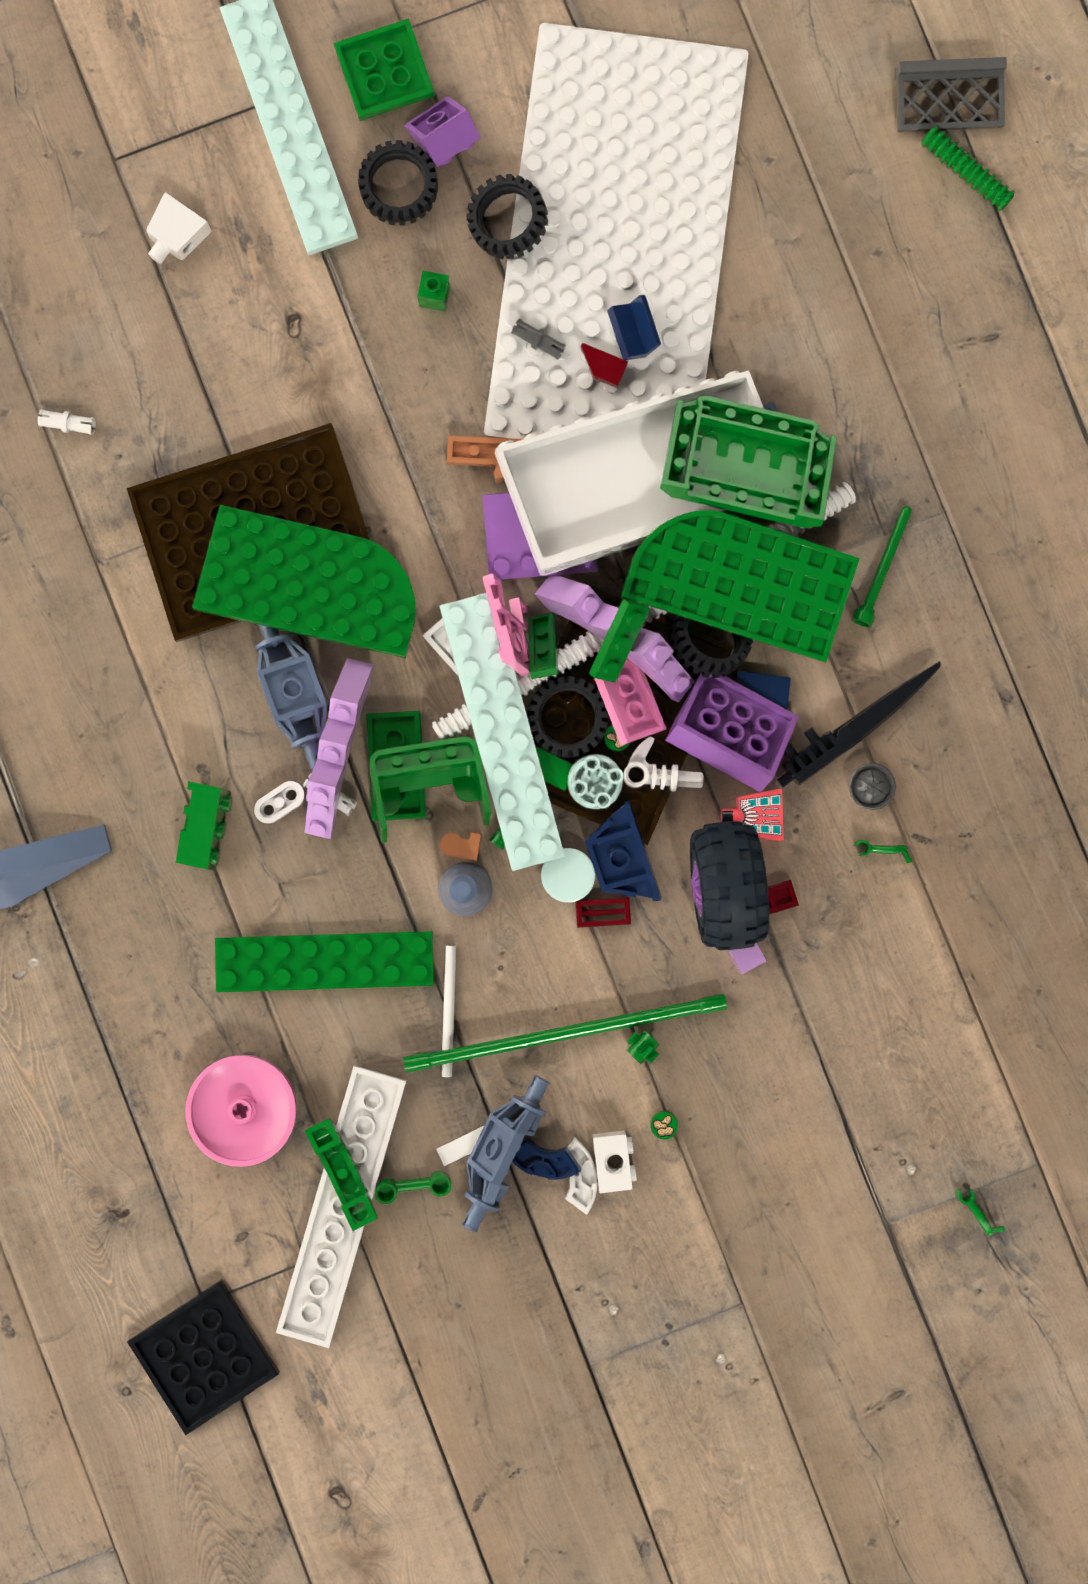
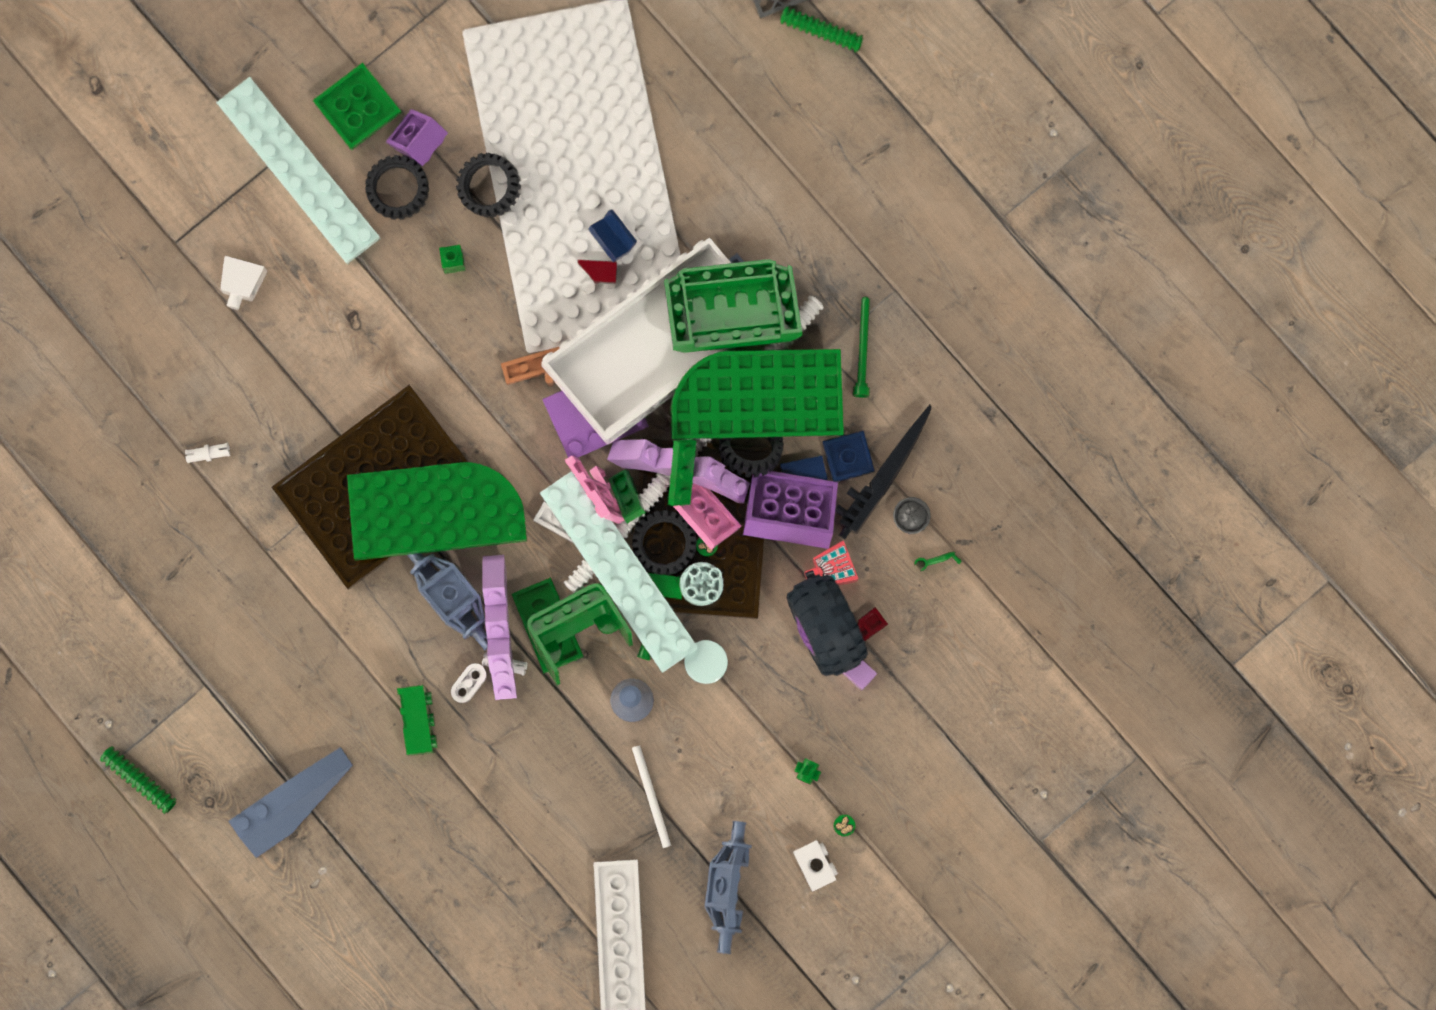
camera: 10 degrees left, 5 degrees down
bright pink dish [185,1055,297,1167] -> none
green plate [215,931,434,993] -> none
green slope [304,1118,378,1231] -> none
green bar [375,1171,452,1204] -> none
green piece [403,993,727,1073] -> none
white sticker [436,1126,484,1166] -> none
nougat leg [440,832,482,861] -> none
dark grey pin [511,318,566,360] -> none
dark blue tile [512,1138,582,1180] -> none
white tile [565,1137,597,1215] -> none
dark red tile [575,897,631,928] -> none
dark blue wing [585,801,662,901] -> none
white piece [623,736,704,792] -> none
green piece [955,1188,1005,1236] -> none
none -> dark blue tile [822,430,875,482]

